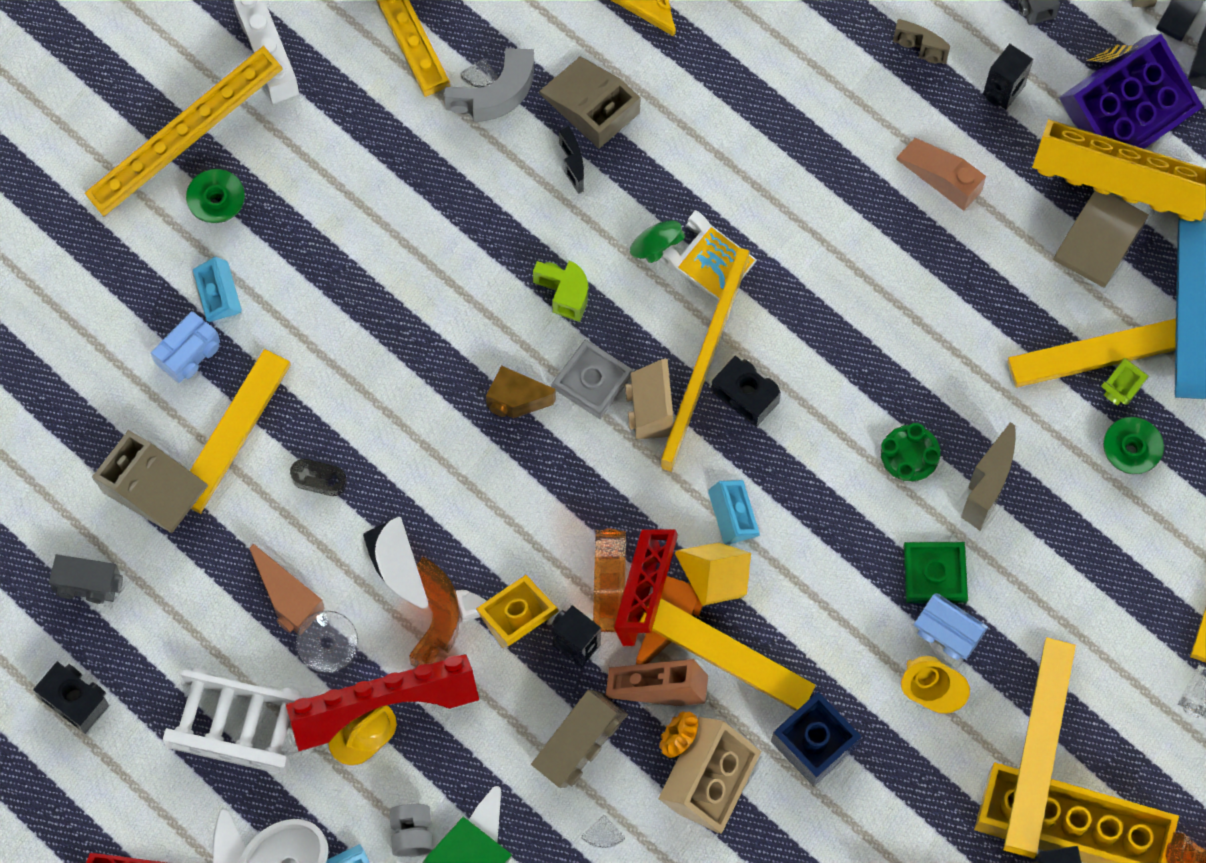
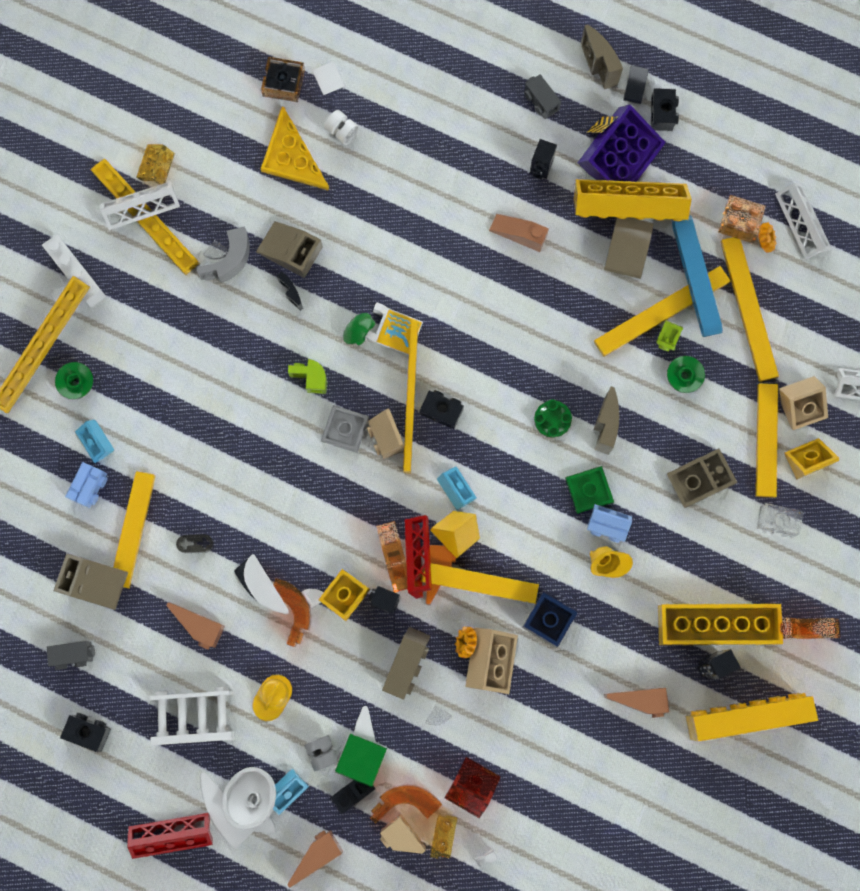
camera: 15 degrees left, 10 degrees up
red arch [286,654,479,752] -> none
clear dish [296,611,358,673] -> none
pearl gold slope [486,365,556,418] -> none
nougat slope [606,659,708,706] -> none
dark tan slope [893,19,951,64] -> none
yellow tile [1003,637,1076,859] -> none
none -> dark tan slope [667,448,738,508]

